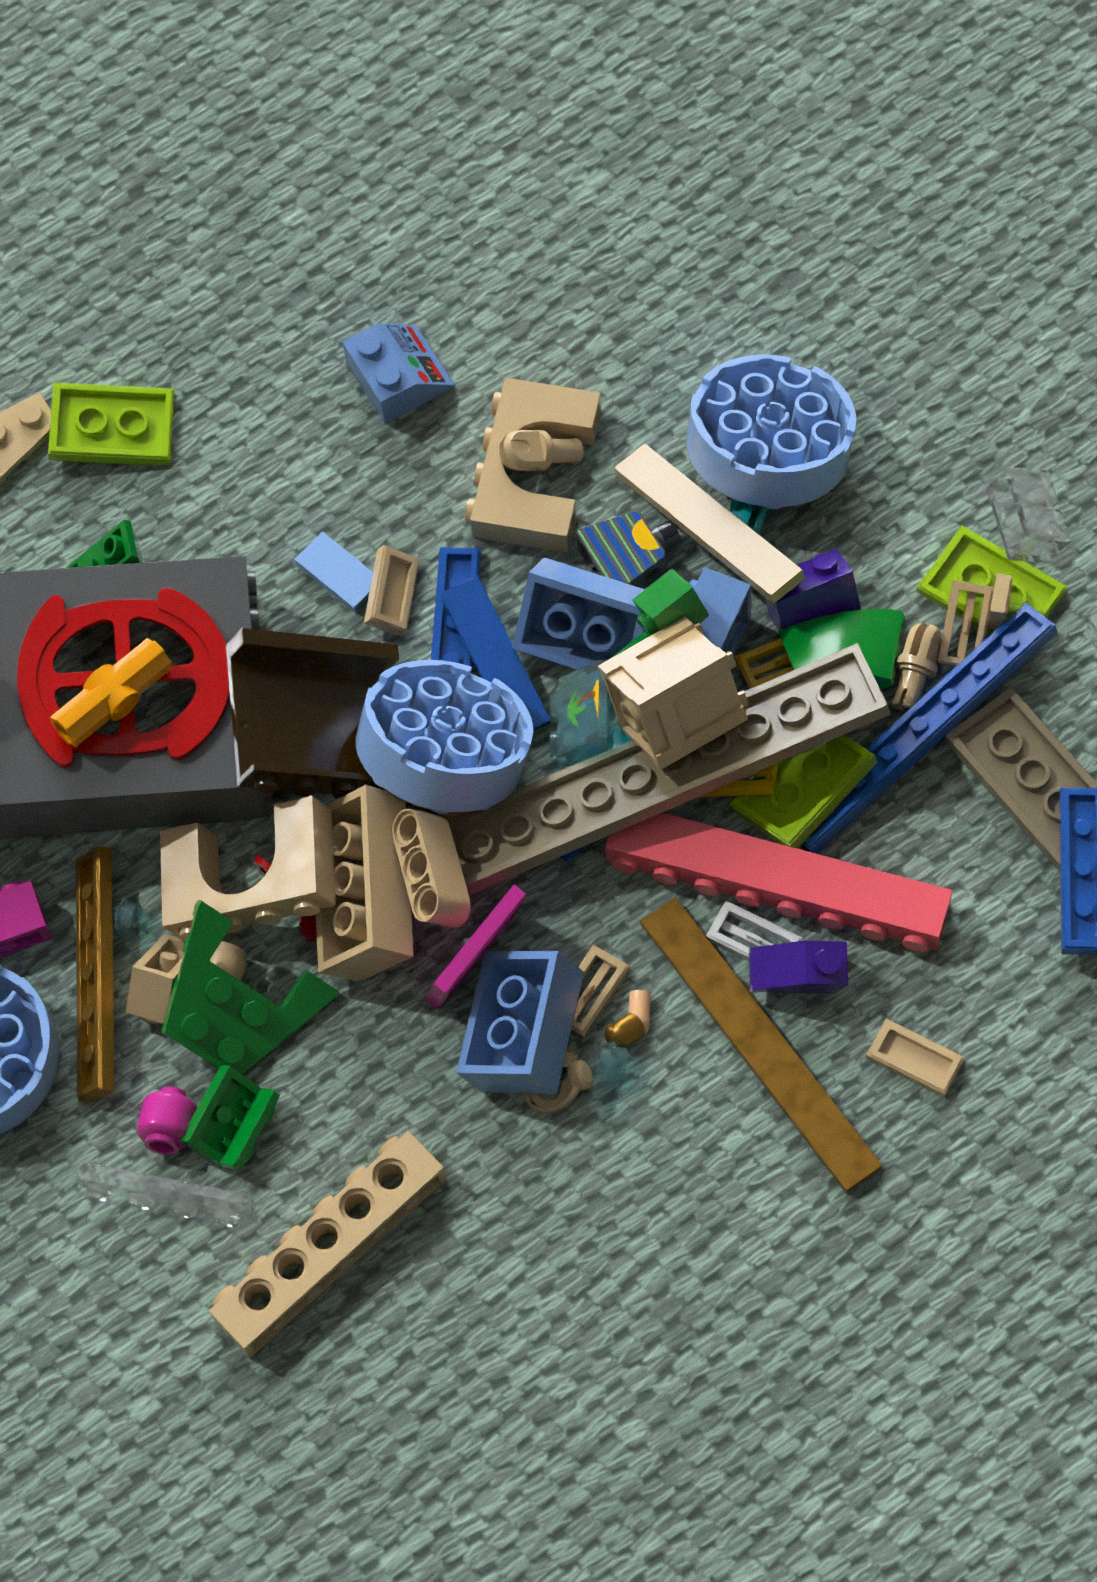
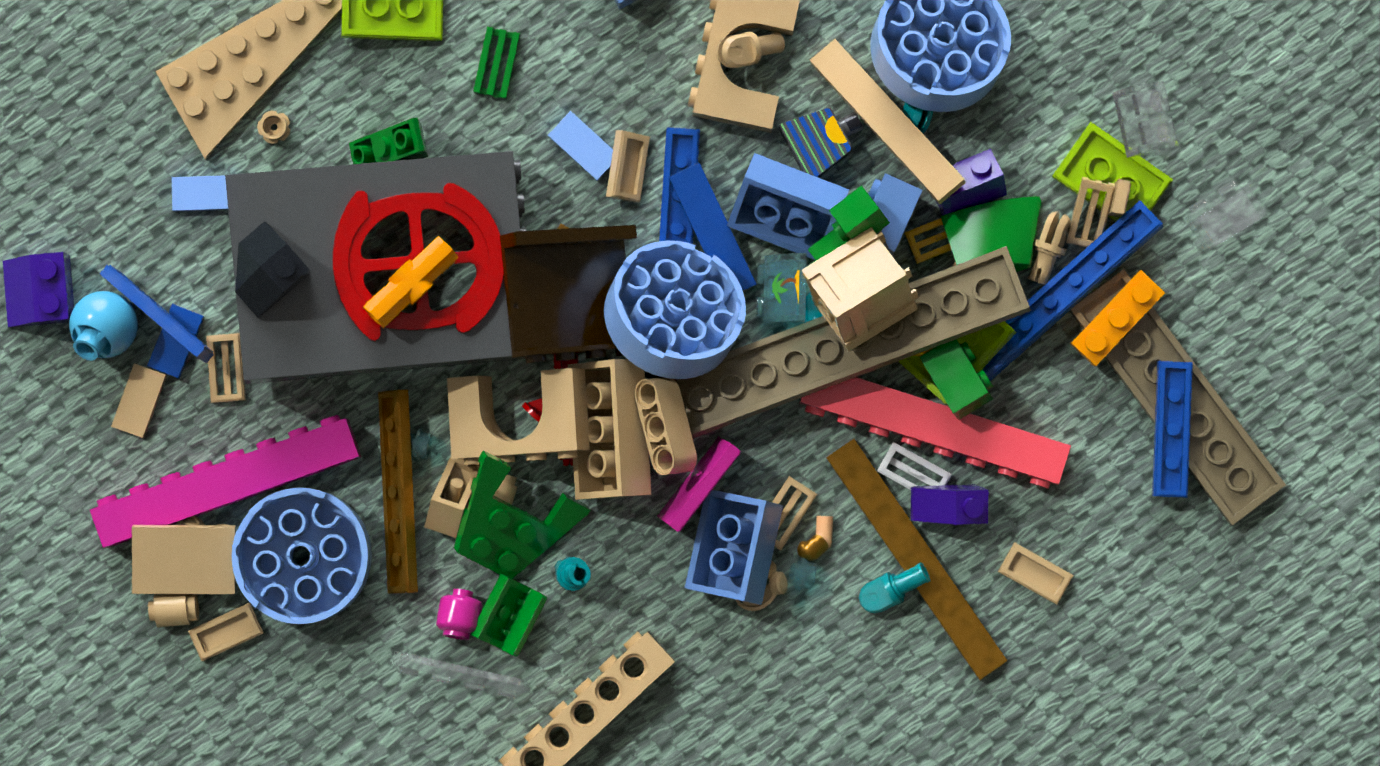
camera: 10 degrees left, 20 degrees up
none -> green tile [473,26,520,100]
none -> teal arm [554,557,591,591]
none -> teal arm [859,562,931,613]
none -> green brick [919,339,994,420]
none -> light orange plate [1070,270,1165,367]

